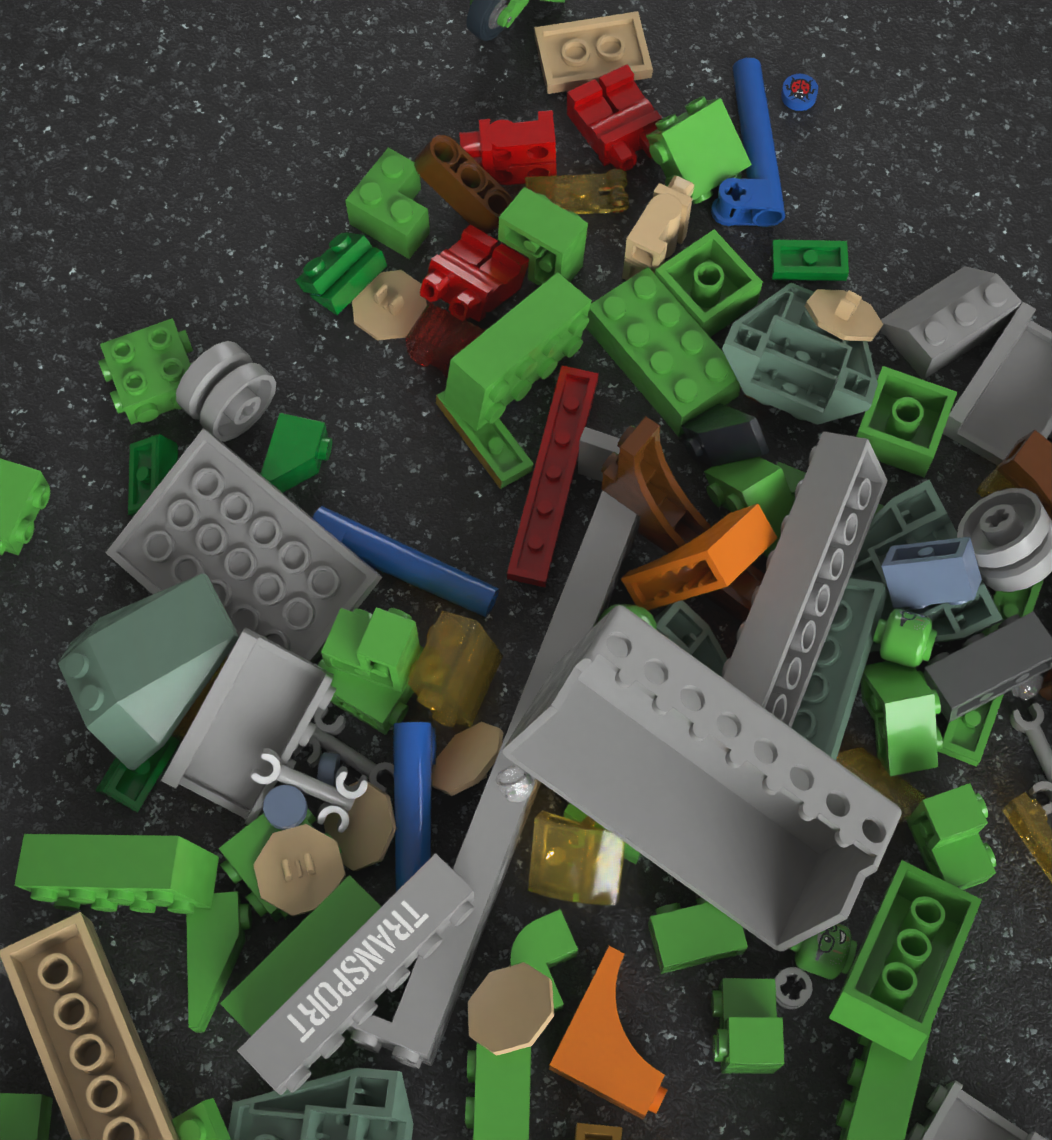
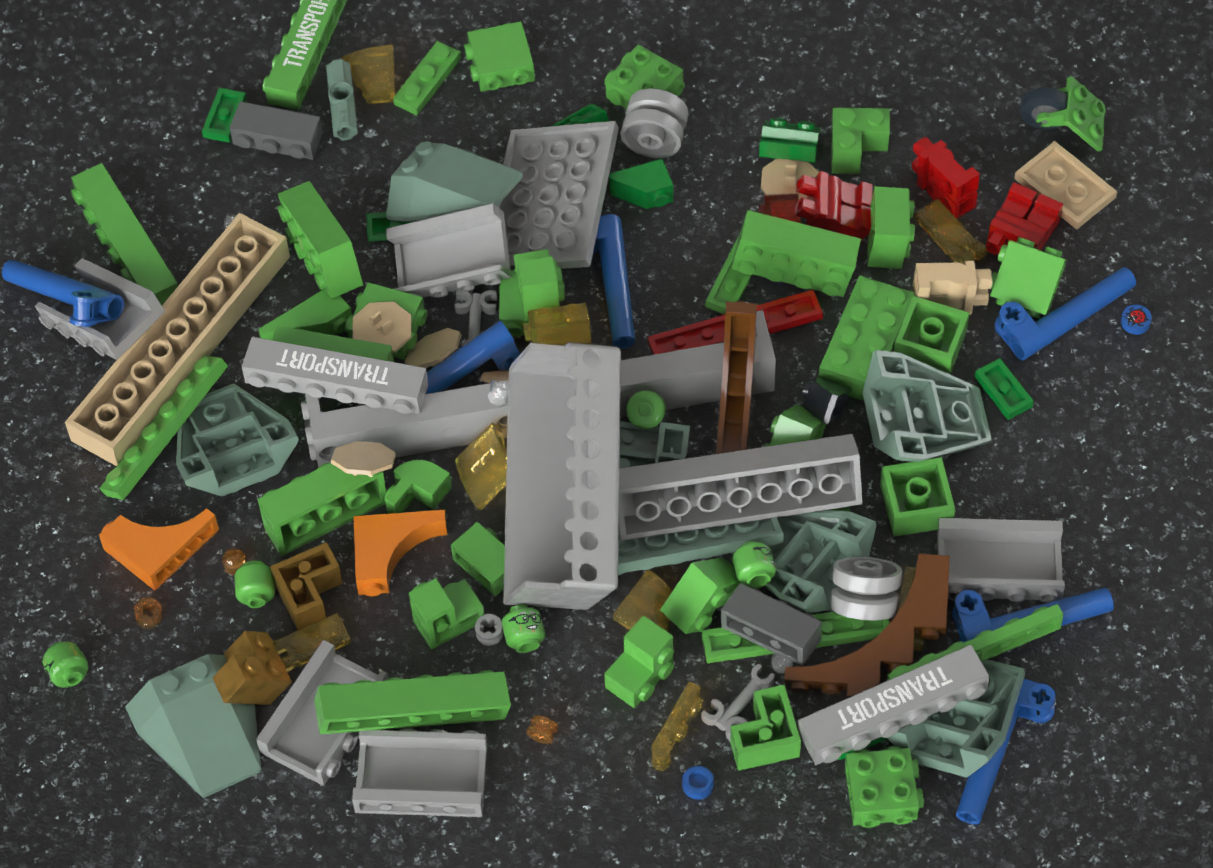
camera: 60 degrees right, 10 degrees down
light grey bar [251,748,368,833] -> none
sand blue tile [263,785,308,830] -> none
sand blue tile [317,752,340,787] -> none
reddish brown beam [414,135,513,234] -> none
orange arch [621,504,778,611] -> none
tan piece [805,289,883,341] -> none
bright green brick [829,860,982,1061] -> none
light grey slope [880,266,1022,380] -> none
sand blue brick [881,537,982,609] -> none
none -> clear orange bush [526,715,558,744]

